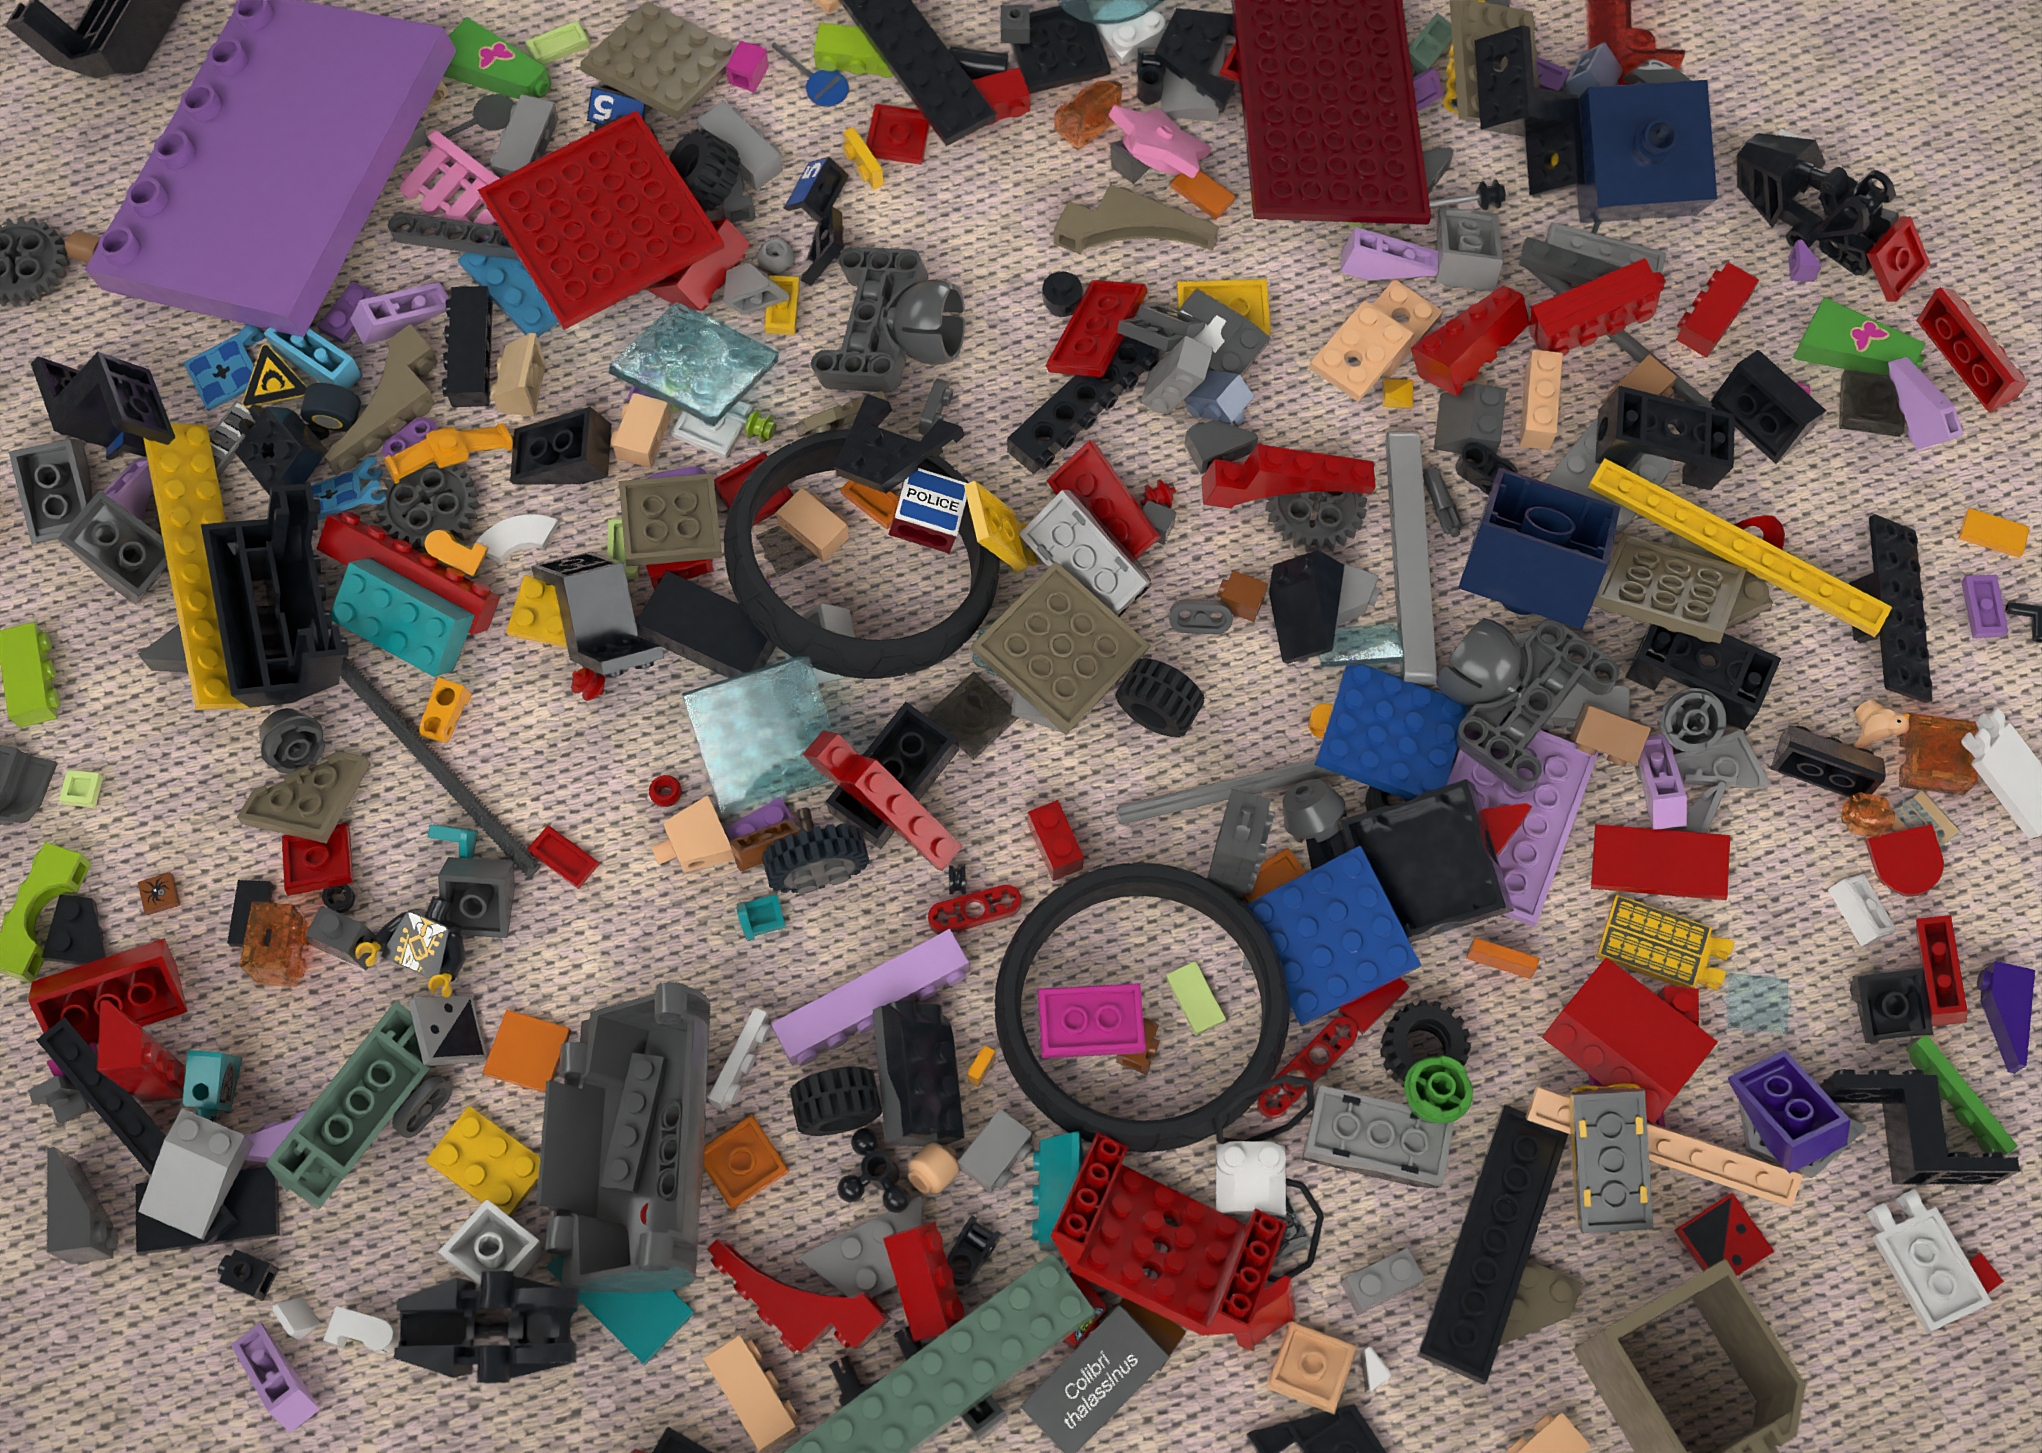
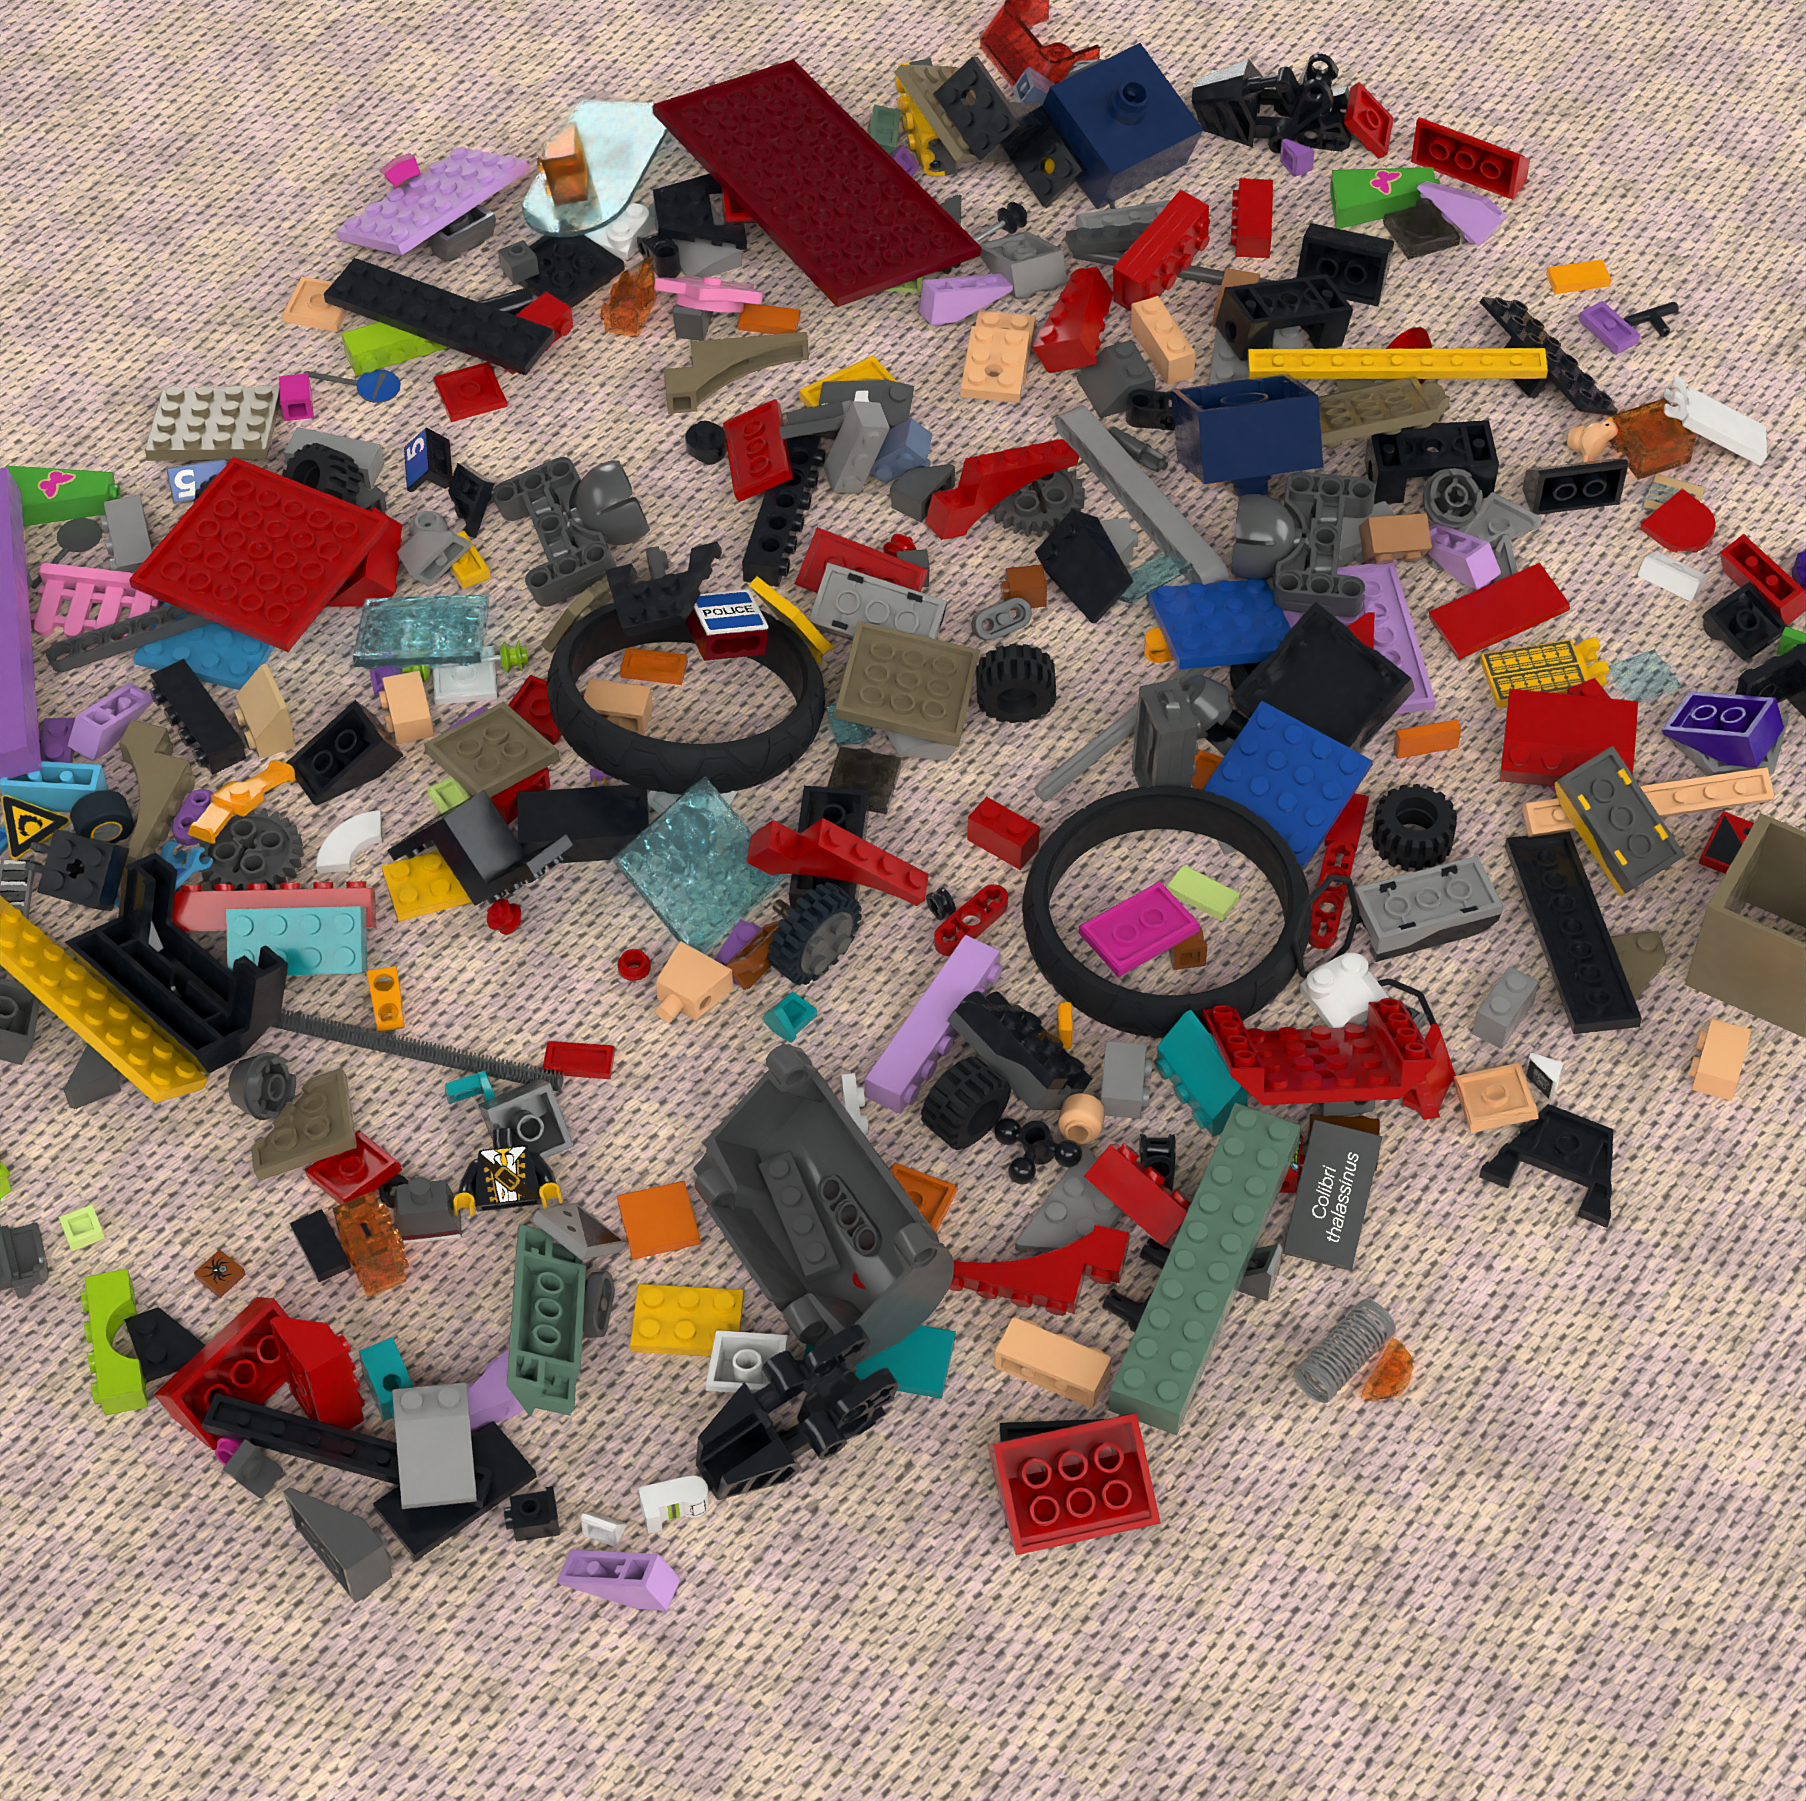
camera: 30 degrees left, 15 degrees down
light orange leg [425,529,490,576] -> none
yellowish green tile [525,20,591,65] -> none
yellow plate [842,126,884,190] -> none
yellow slope [1382,378,1413,409] -> none
bright green cone [1404,1056,1473,1124] -> none
clear orange head [1841,792,1895,837] -> none

